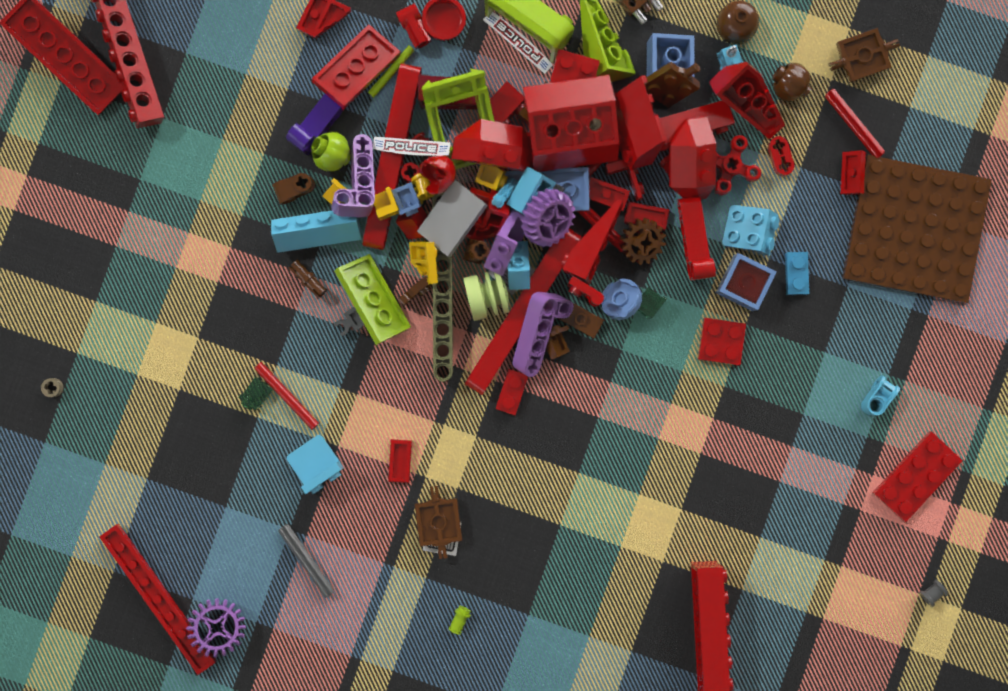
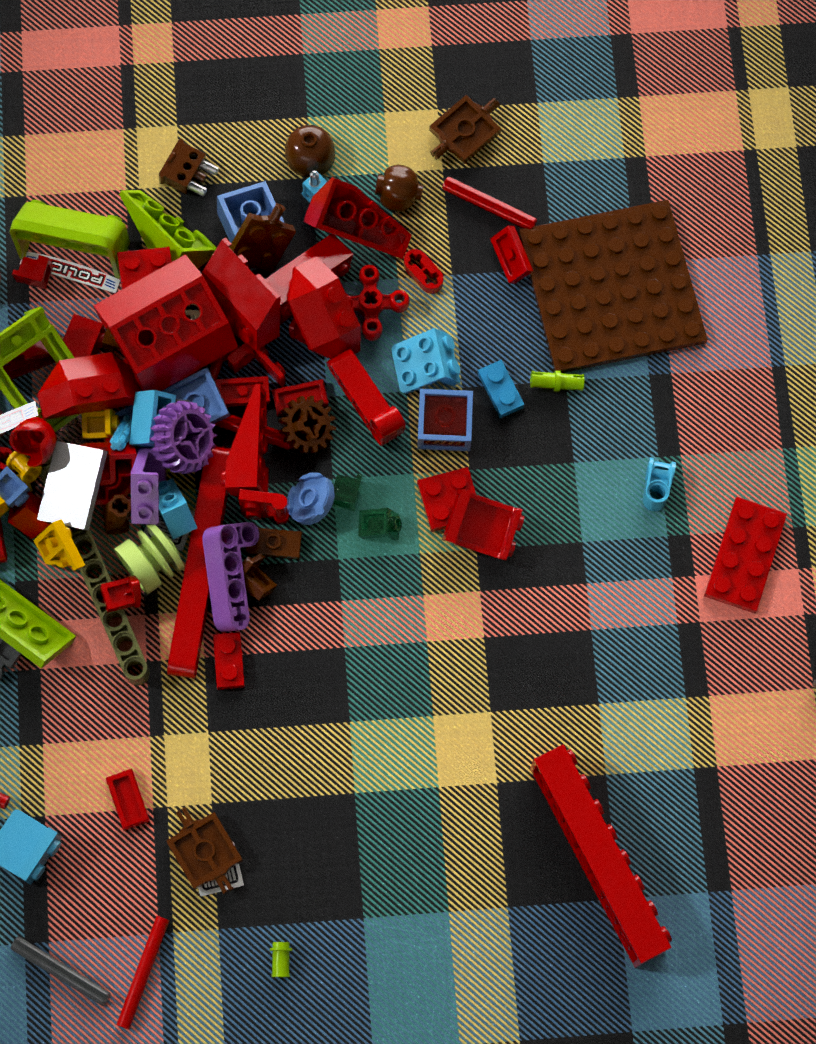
camera: 25 degrees left, 15 degrees down
reddish brown plate [398,276,431,306] -> none
none -> red panel [12,255,53,290]
none -> red tile [100,575,141,613]
none -> red piece [116,916,170,1030]
none -> clear green bracket [358,508,402,540]
none -> red panel [442,489,524,561]
none -> lime pin [530,370,585,392]

